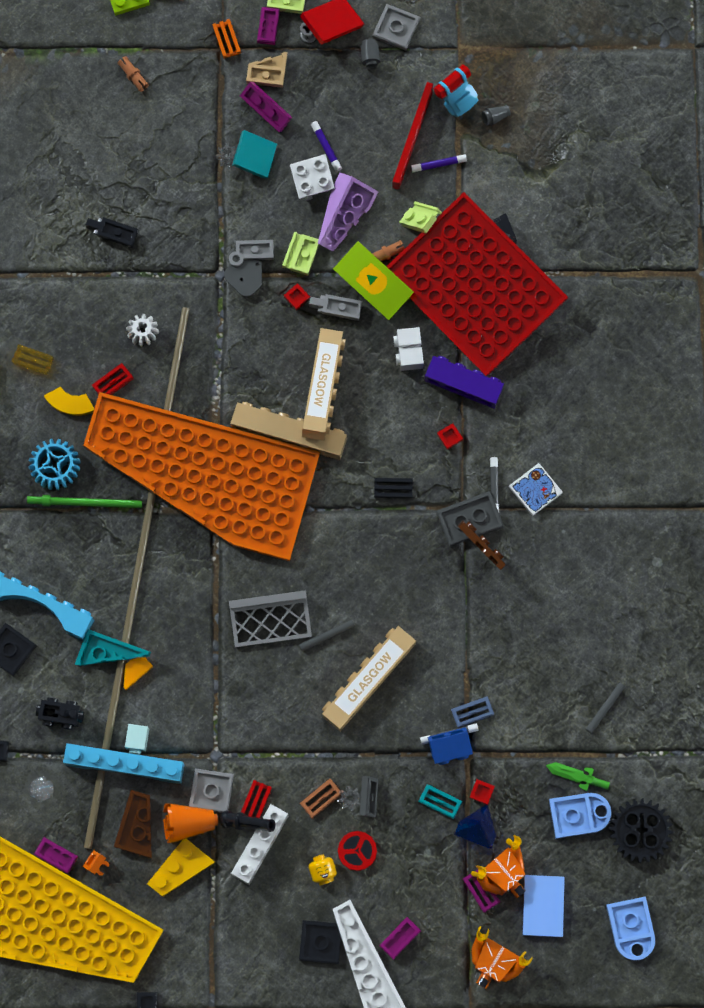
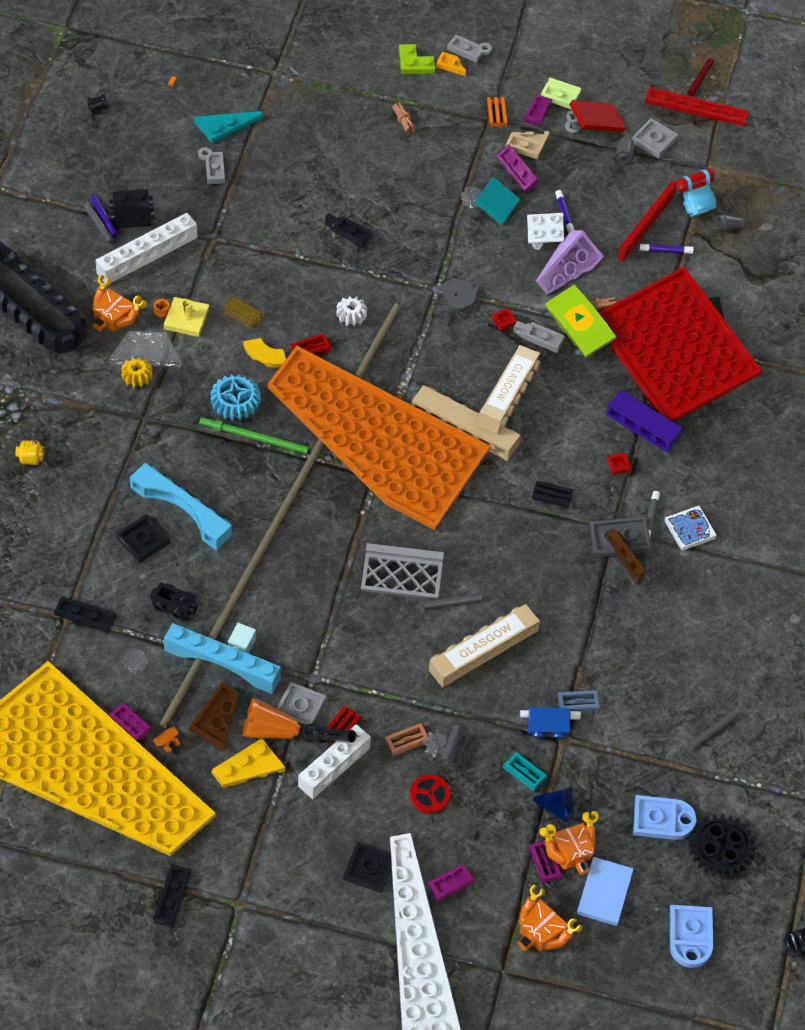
camera: 10 degrees right, 20 degrees down
teal wing [75,629,151,666] -> none
light orange tile [124,657,153,690] -> none
light grey hinge [229,240,274,267] -> none
yellowish green plate [282,232,319,276] -> none
yellow head [308,854,337,885] -> none
white piece [393,327,424,371] -> none
yellowish green plate [400,201,442,233] -> none
red plate [469,779,495,805] -> none
bright green sword [546,762,610,791] -> none

